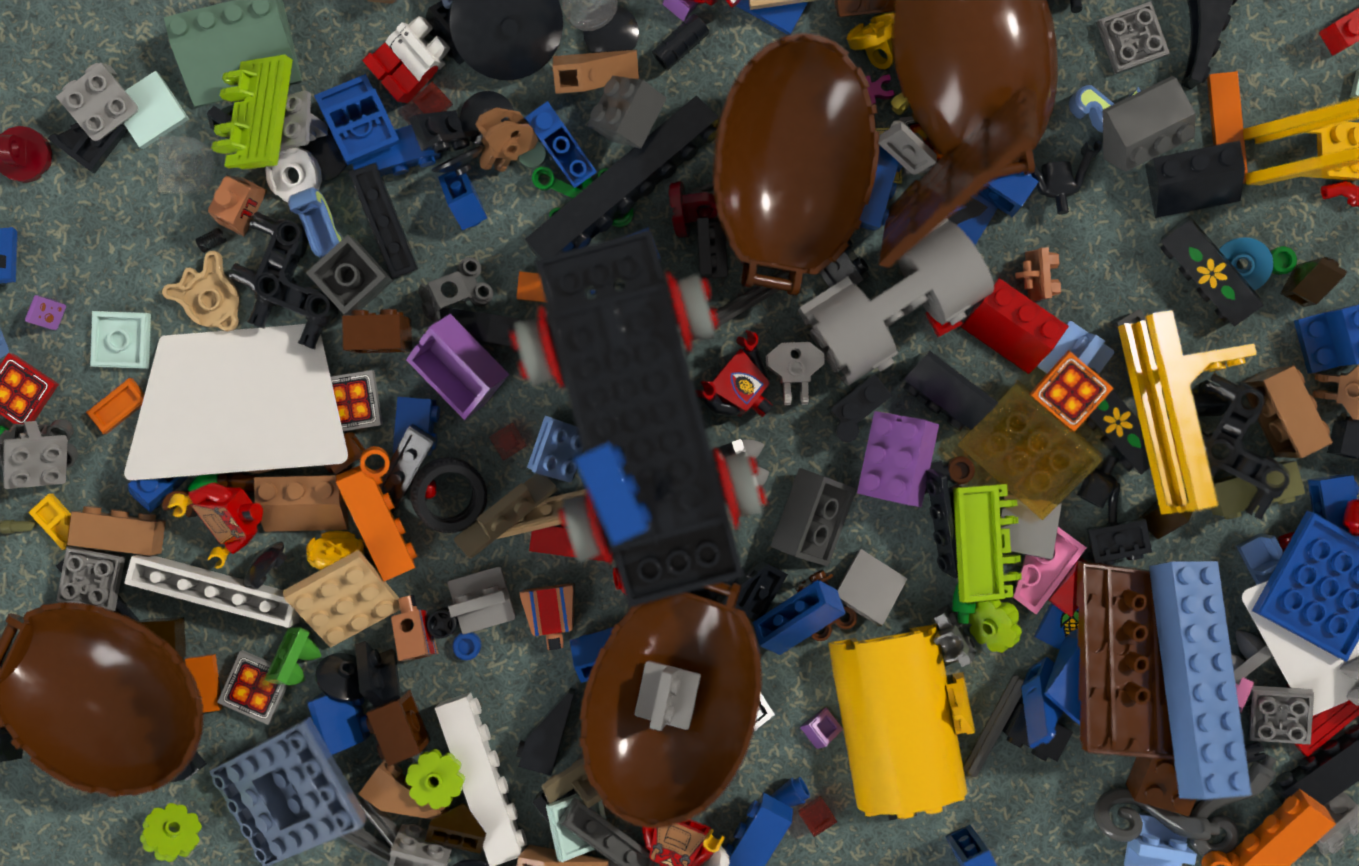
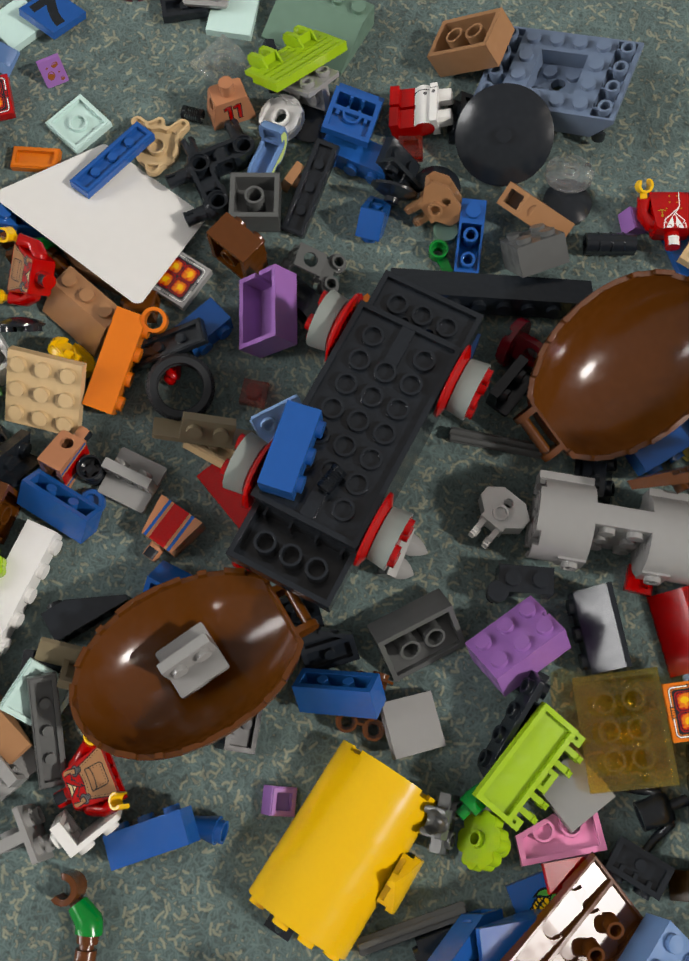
camera: 45 degrees right, 15 degrees down
torso [695,330,773,417] -> none
clear red plate [798,796,837,837] -> none
reddish brown tile [947,456,975,484] -> none
none -> blue brick [17,469,103,544]
none -> blue tile [70,121,155,199]
none -> medium nougat plate [281,161,305,193]

